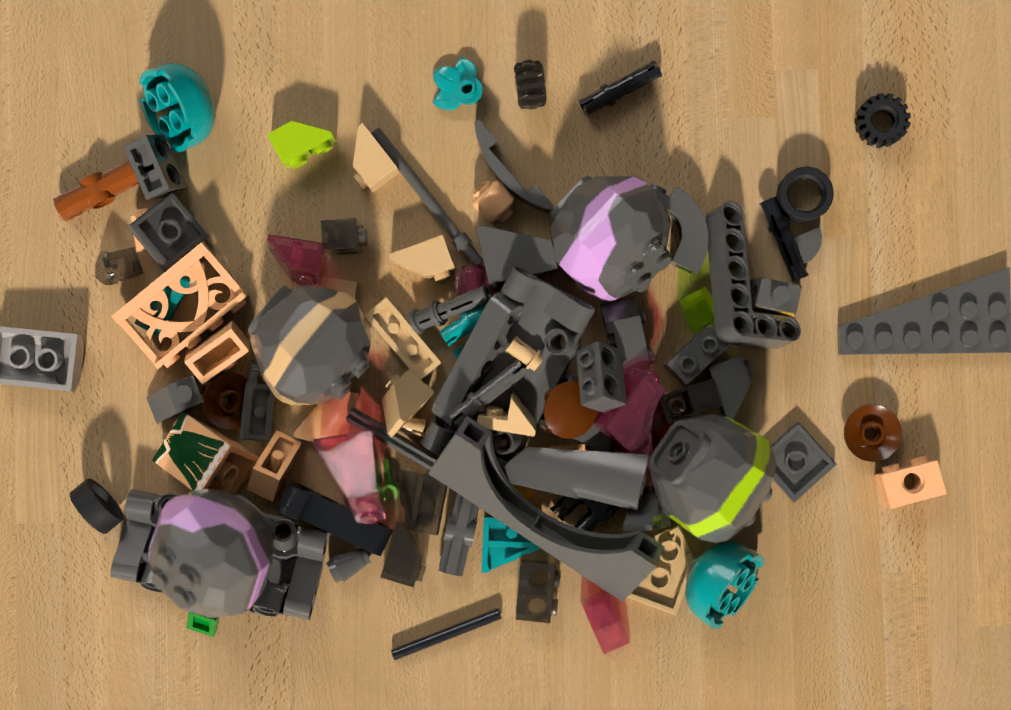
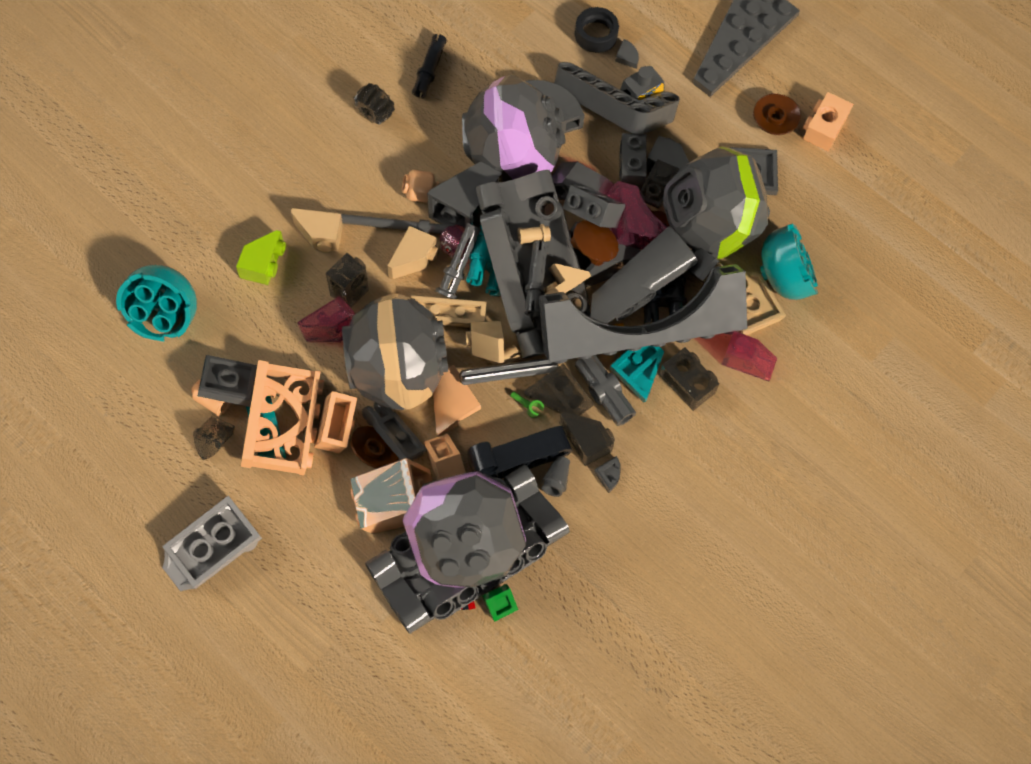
camera: 55 degrees left, 20 degrees down
dark orange piece [53,160,139,222] -> none
black tyre [70,478,124,534] -> none
dark grey brick [123,134,186,200] -> none
dark grey slope [146,375,205,424] -> none
clear pink slope [314,431,386,524] -> none
black bar [391,608,502,660] -> none
teal plate [433,57,483,110] -> none
dark grey slope [474,119,554,213] -> none
clear neon green panel [677,286,714,331] -> none
black pin [759,196,809,282] -> none
none -> dark grey tile [594,456,621,493]

